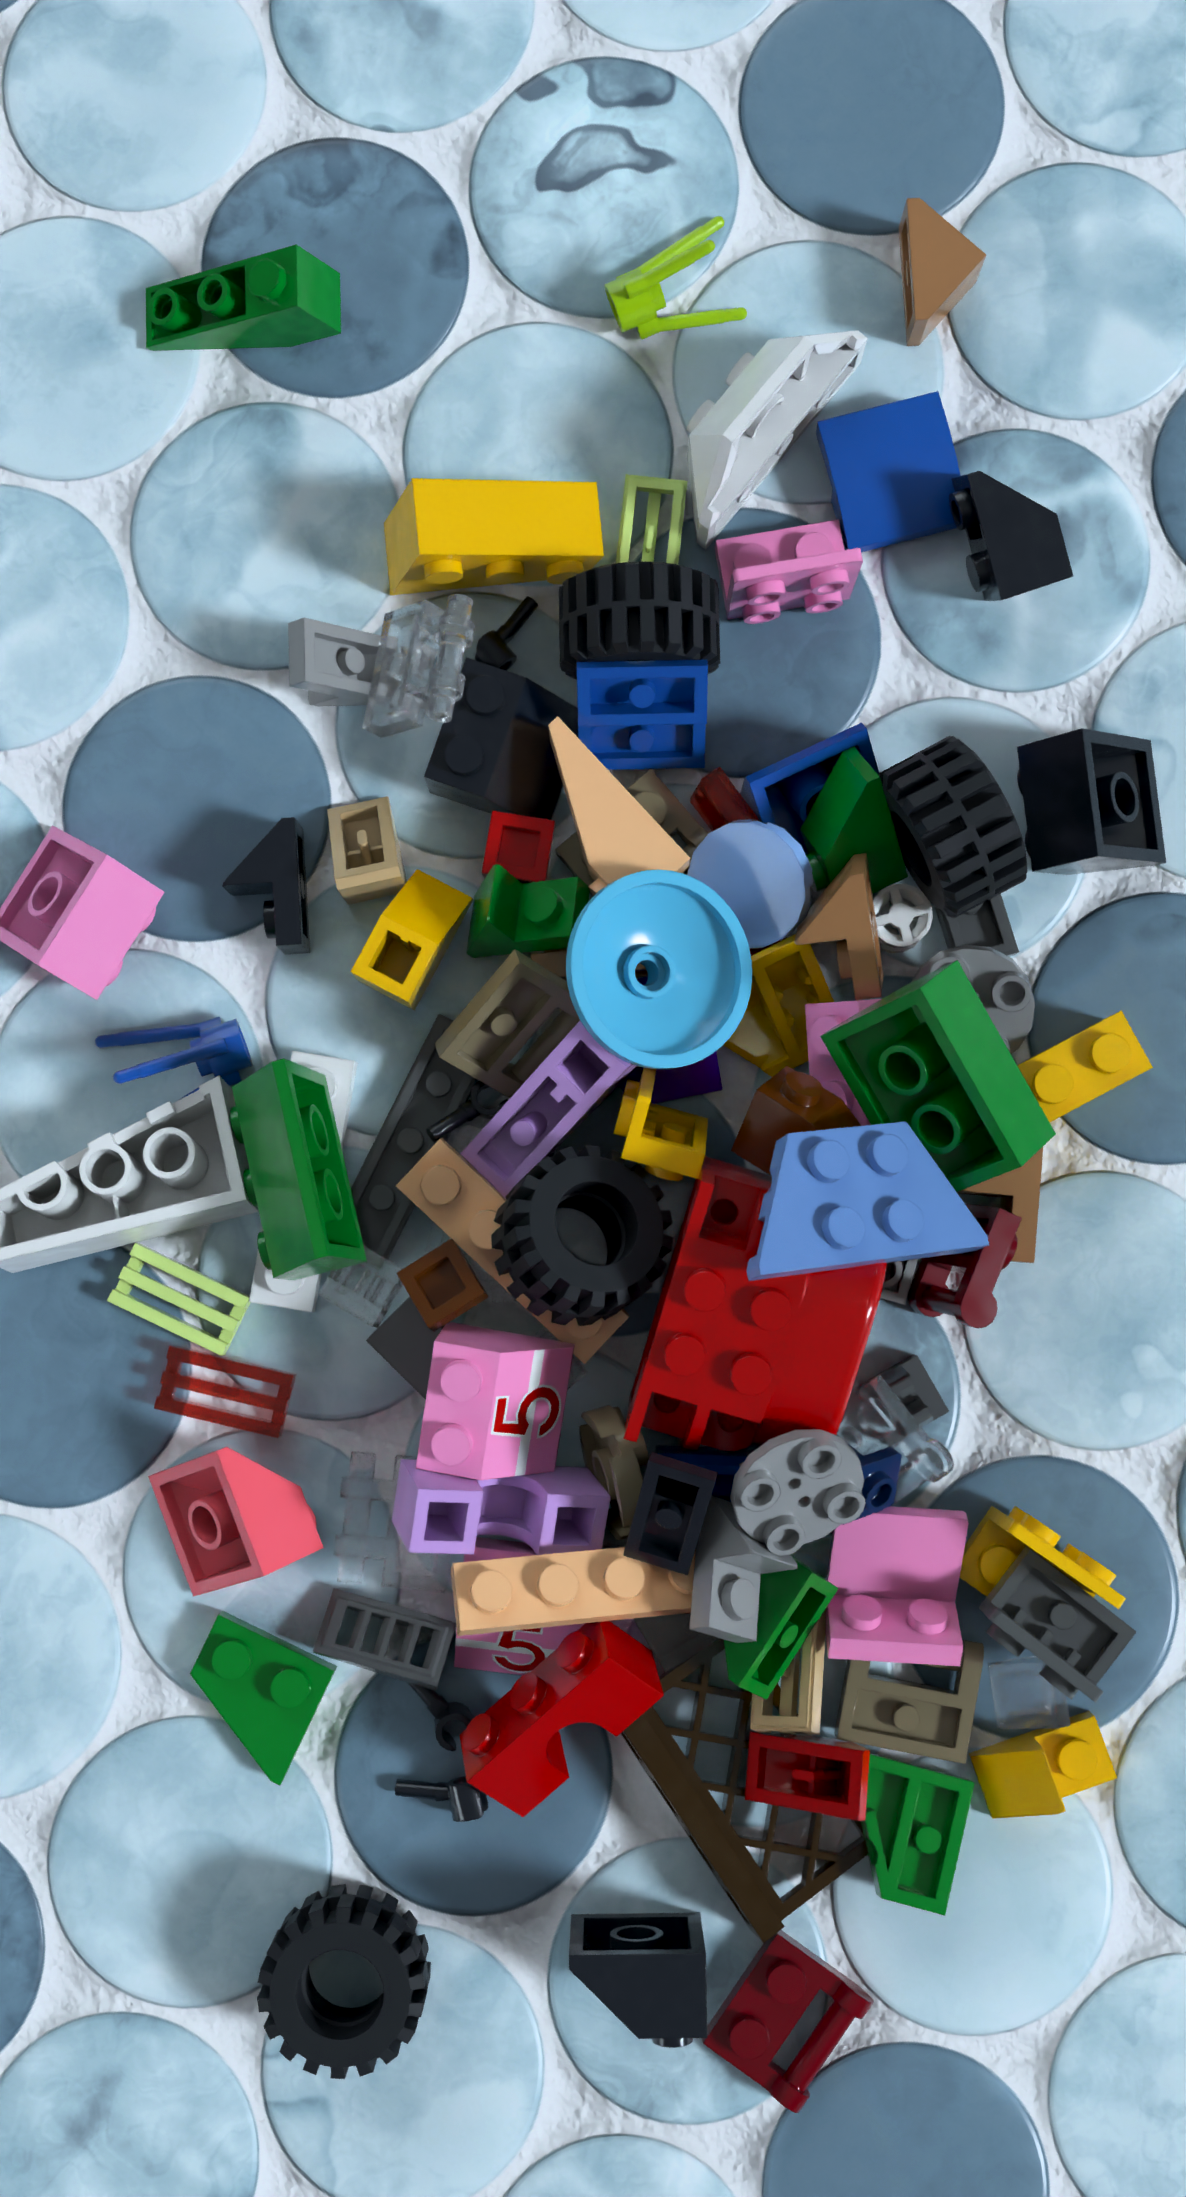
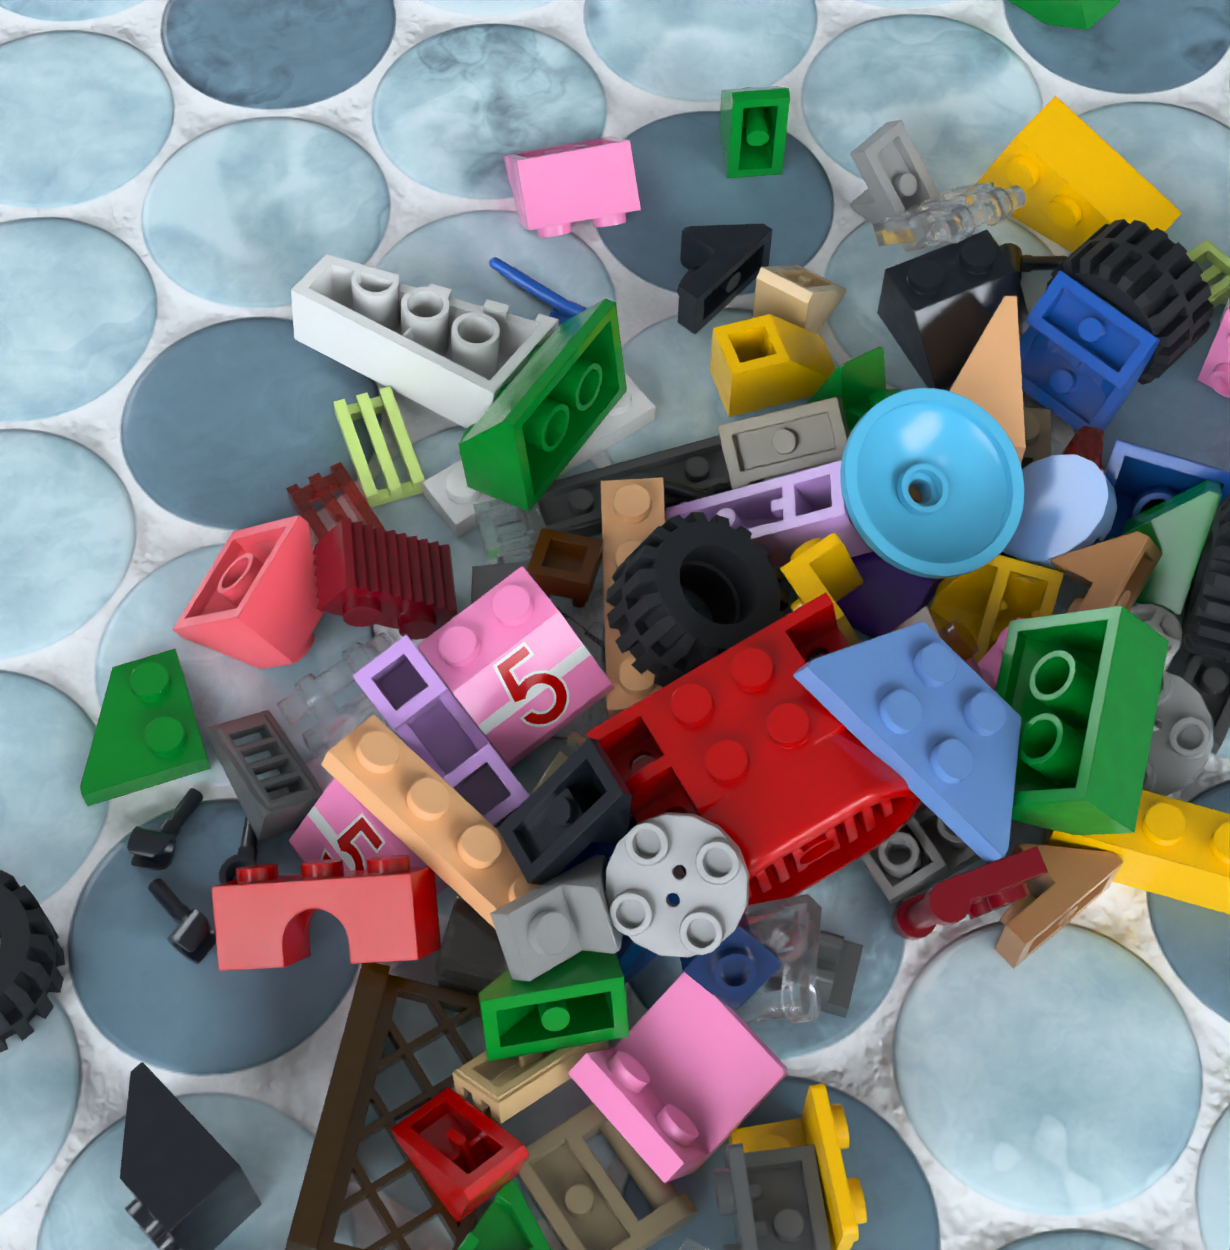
camera: 40 degrees right, 25 degrees down
red tile [482,810,556,884] -> none
none -> black hand [127,788,203,871]
none -> dark red brick [313,518,458,640]
none -> green slope [719,86,790,178]

